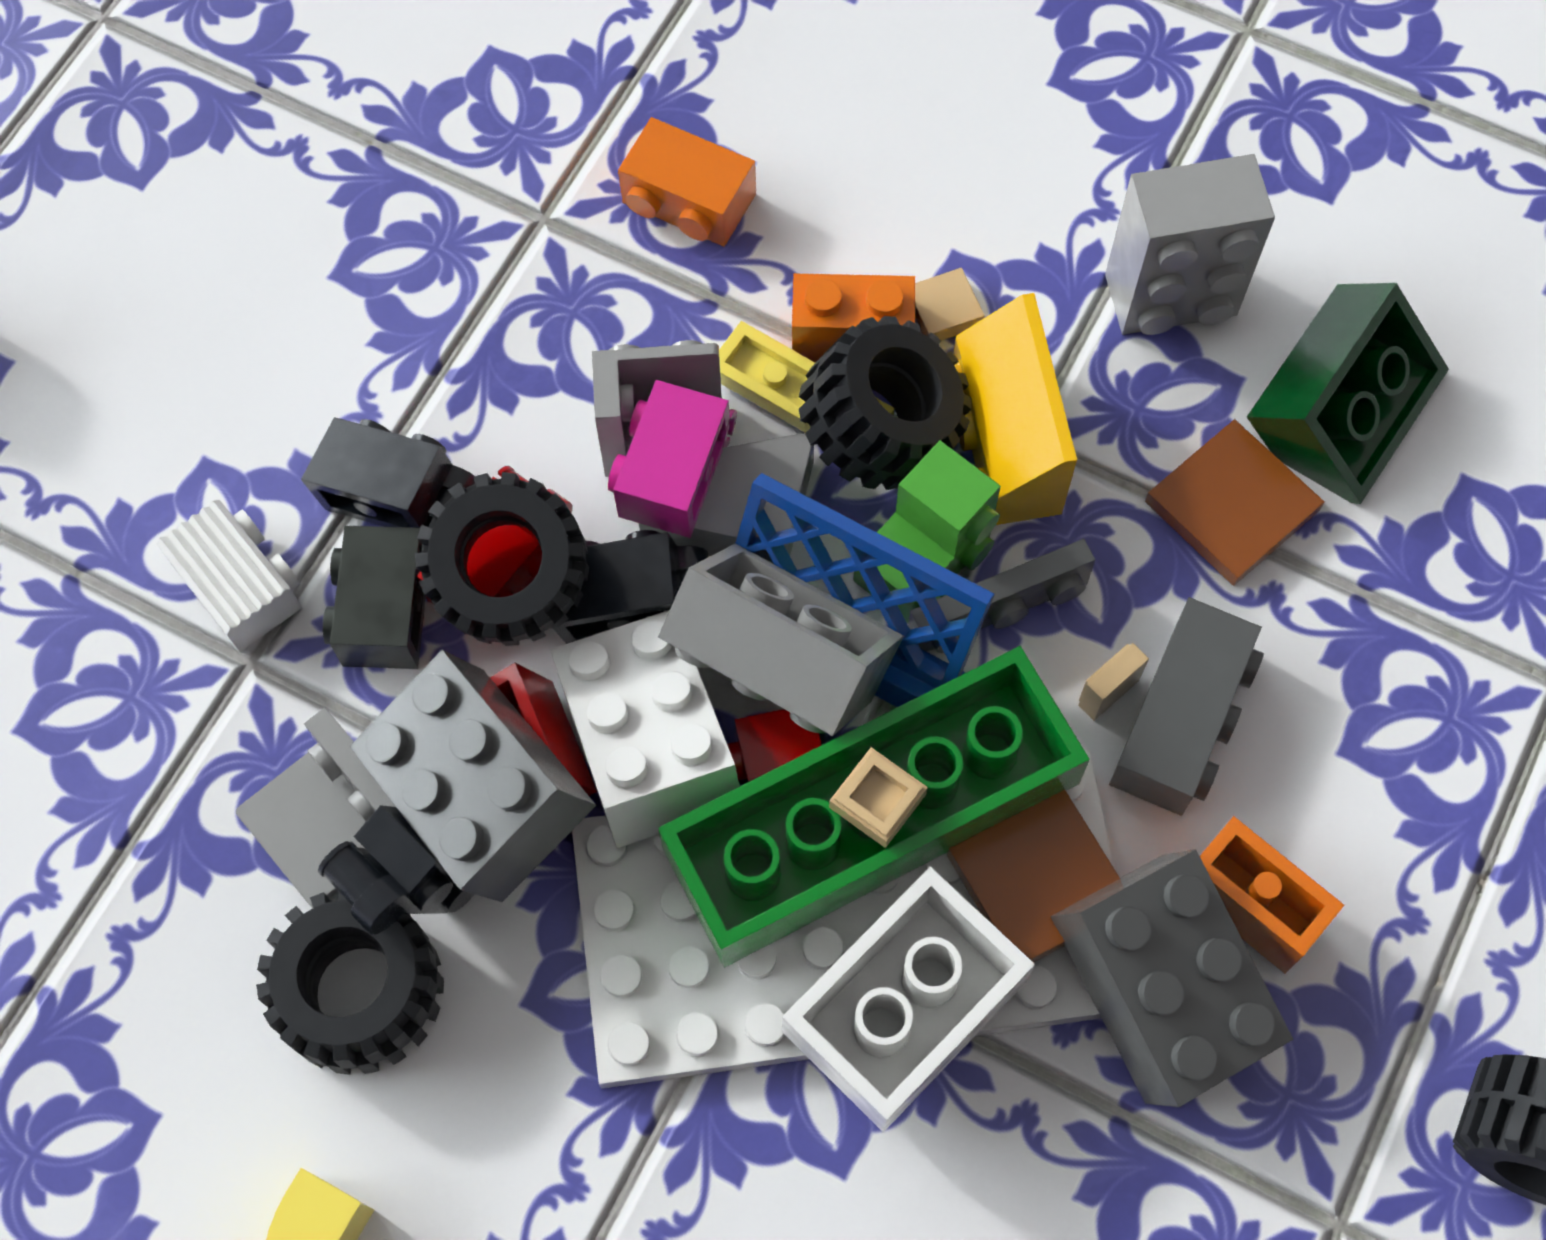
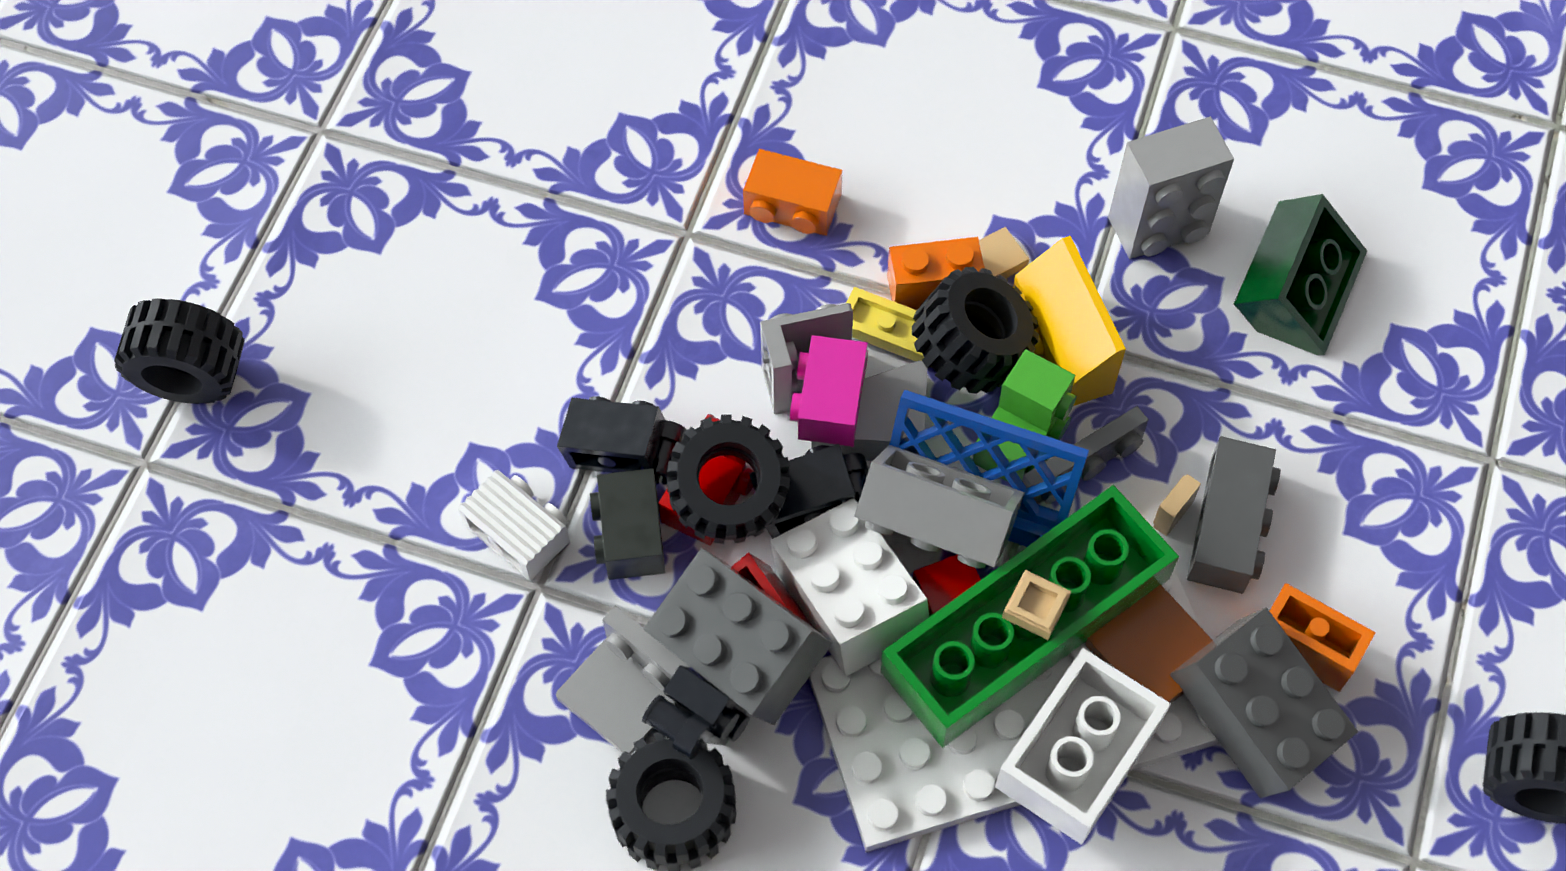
camera: 10 degrees left, 5 degrees down
dark orange tile [1145,419,1325,586] -> none

